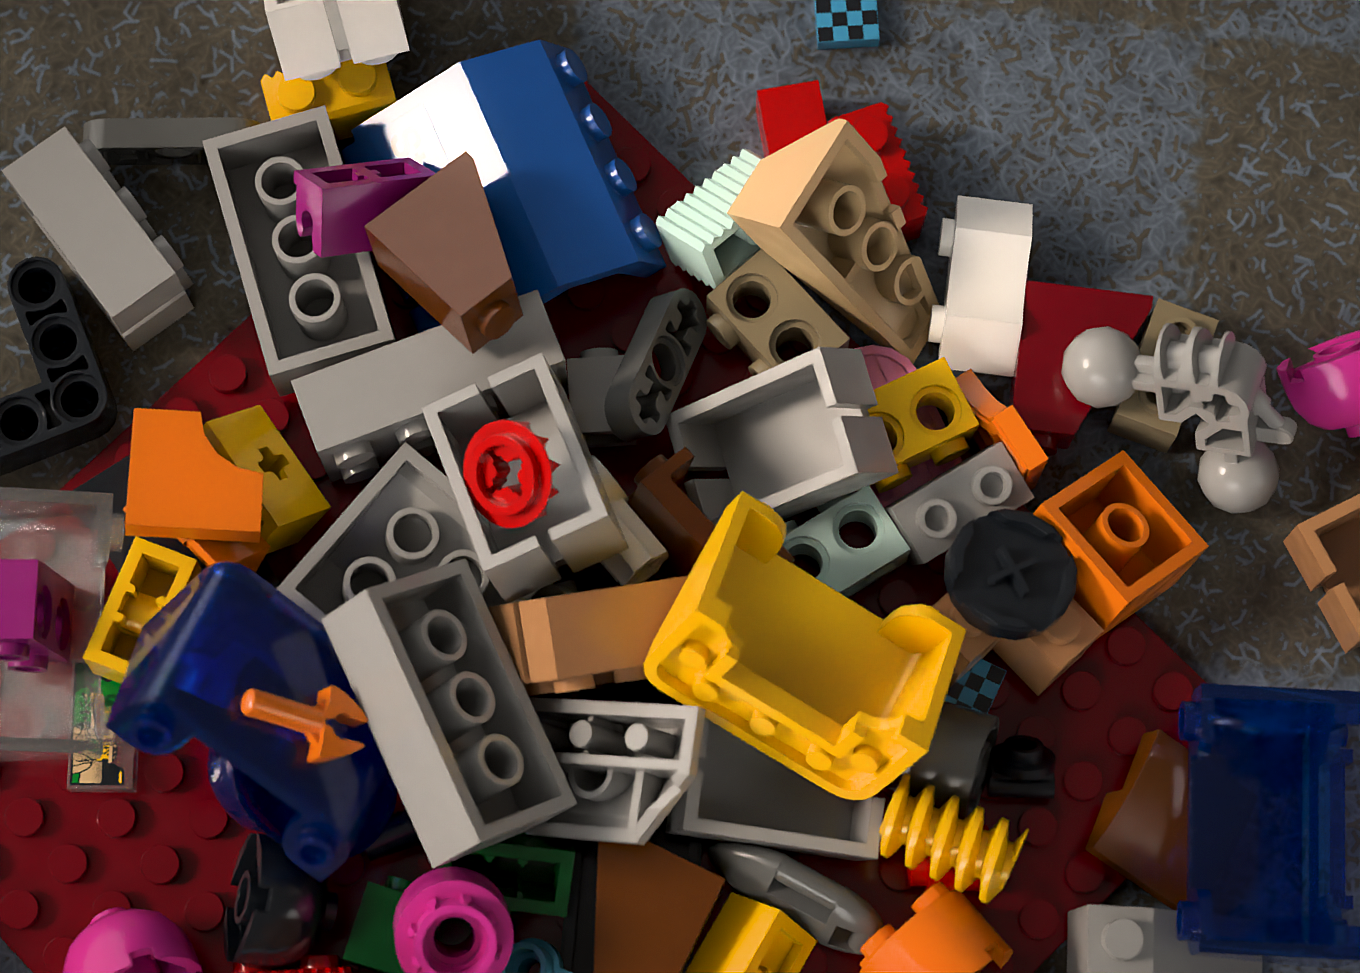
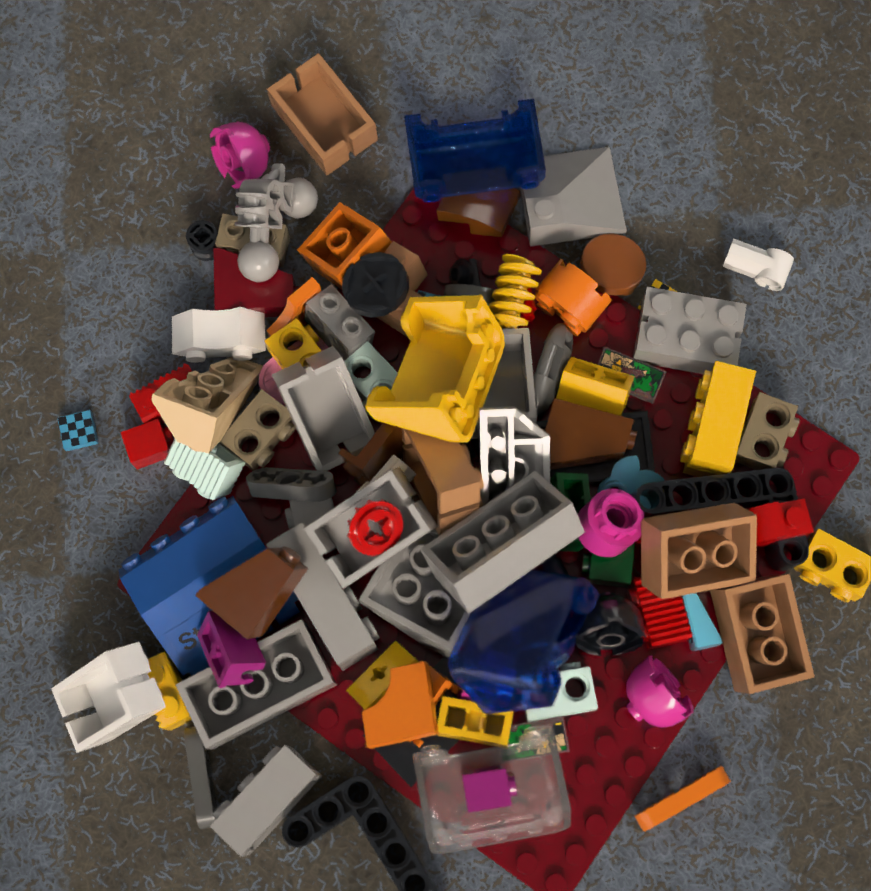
camera: 95 degrees left, 0 degrees up
orange bar [241,685,368,763] -> none
none -> black wheel [186,220,218,261]
none -> light aqua brick [519,662,598,723]

